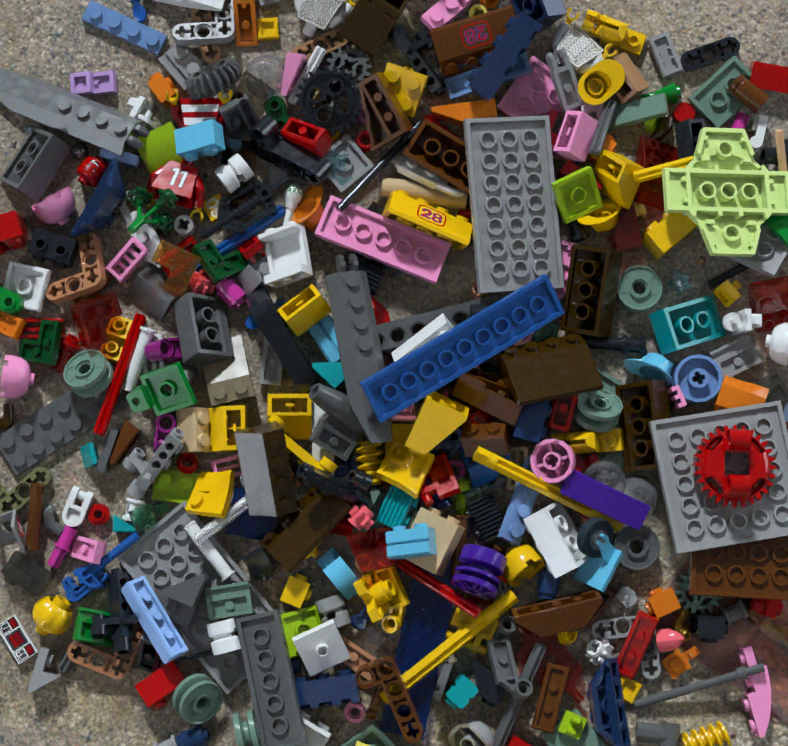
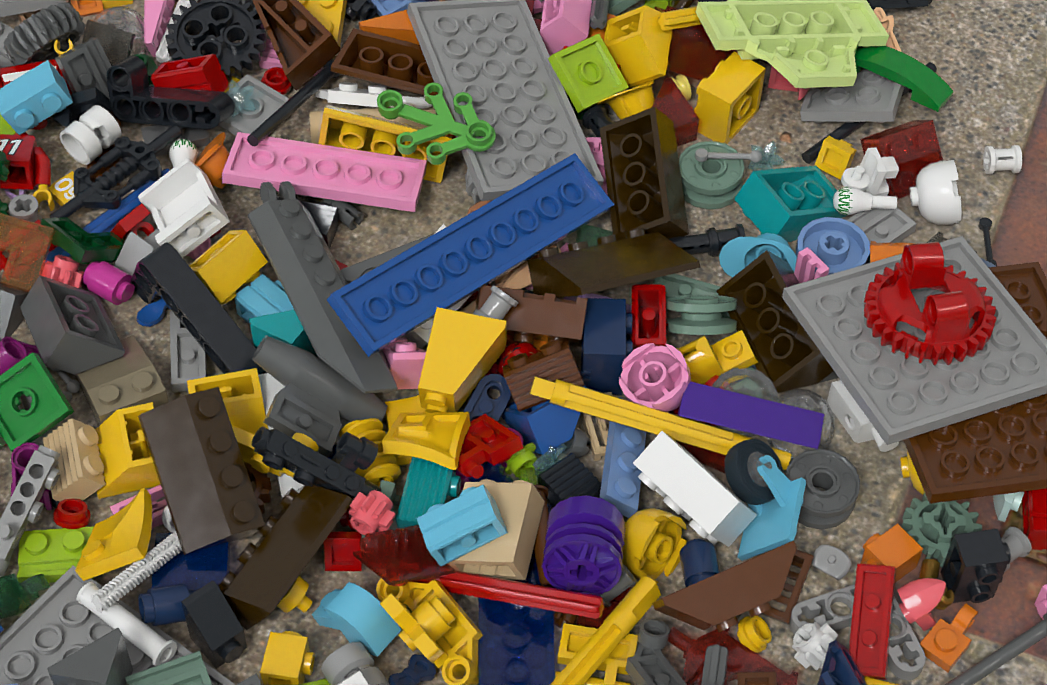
camera: 15 degrees left, 30 degrees down
none -> dark blue brick [138,583,194,626]
none -> bright green plant [377,82,496,165]
none -> light grey bush [473,285,519,320]
none -> light grey hinge [695,148,762,163]
none -> white piece [833,186,897,215]

